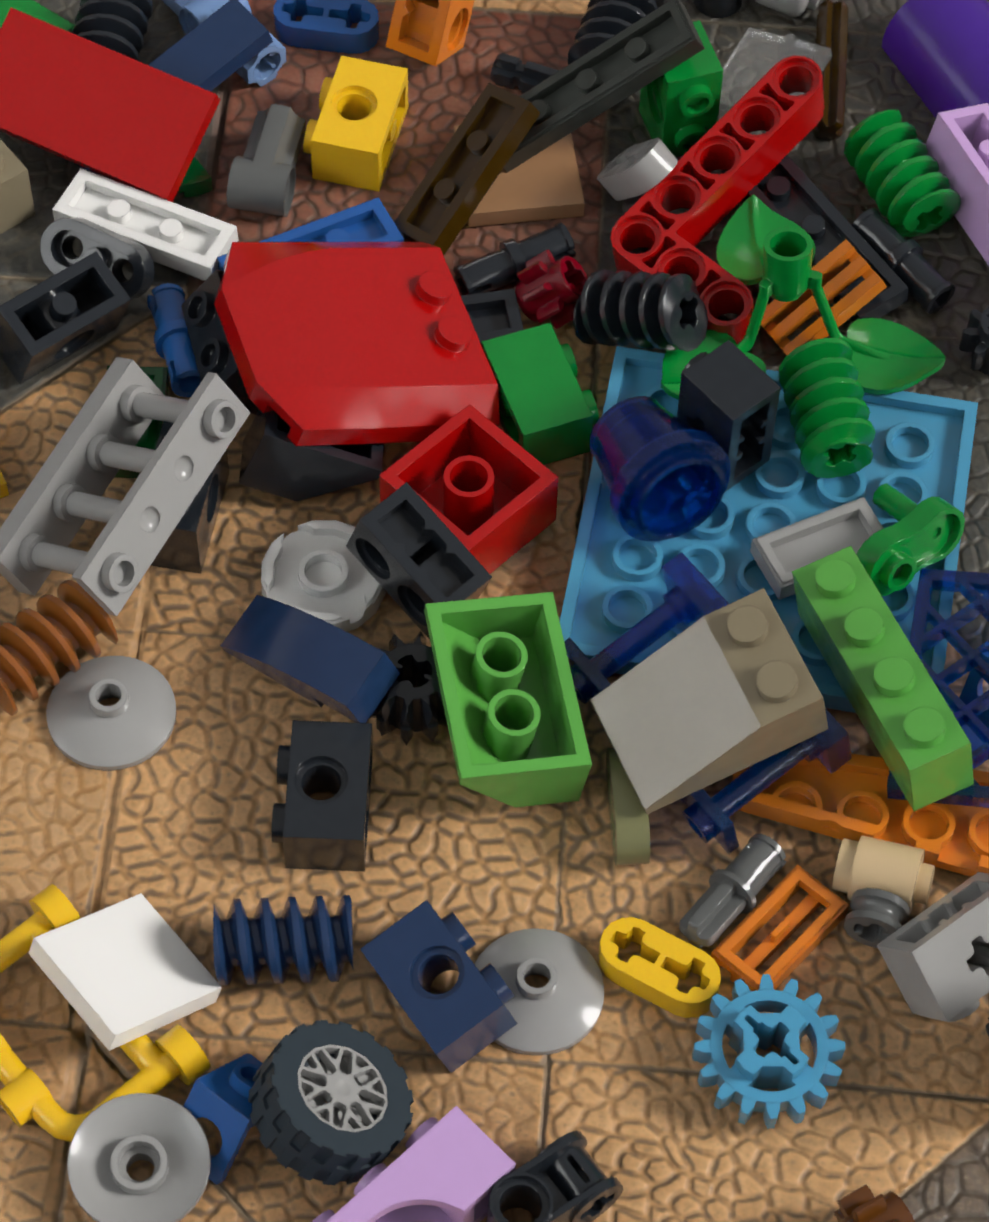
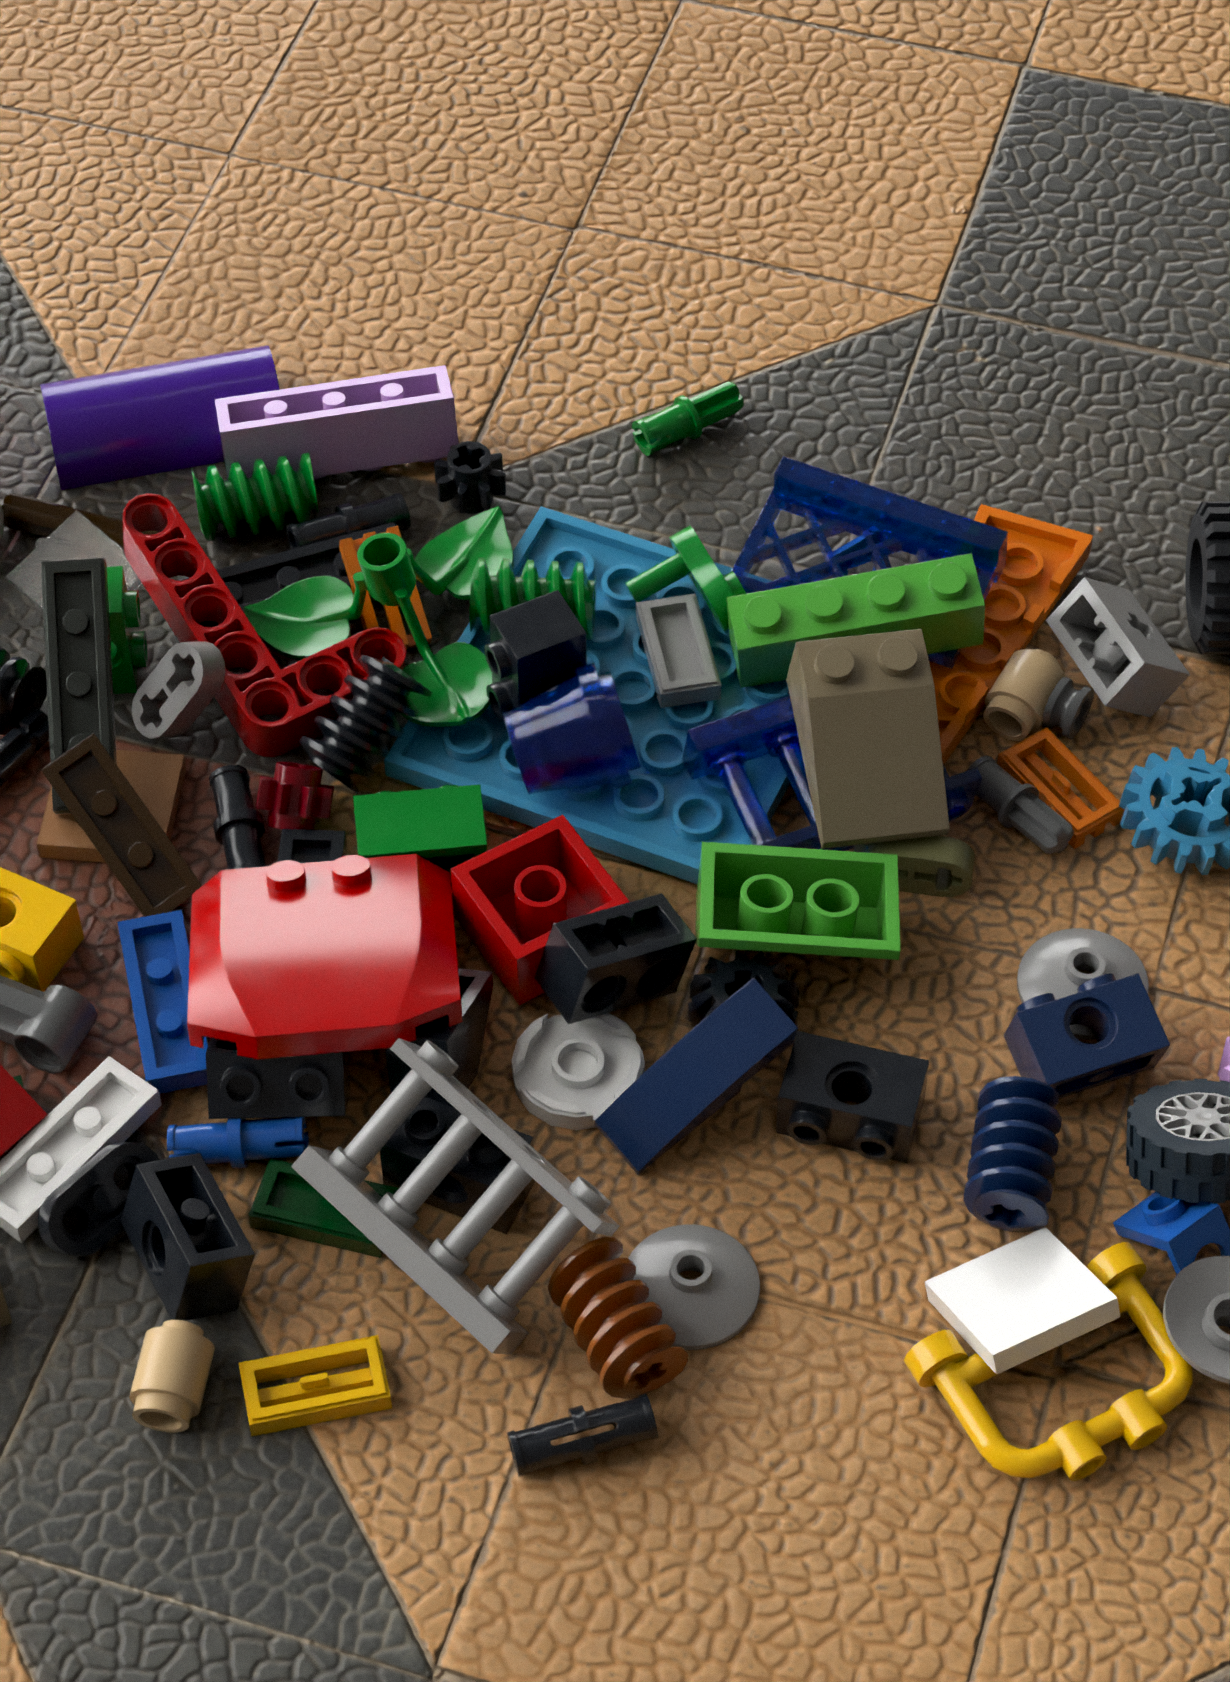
camera: 75 degrees left, 5 degrees down
yellow beam [599,917,721,1018] -> none

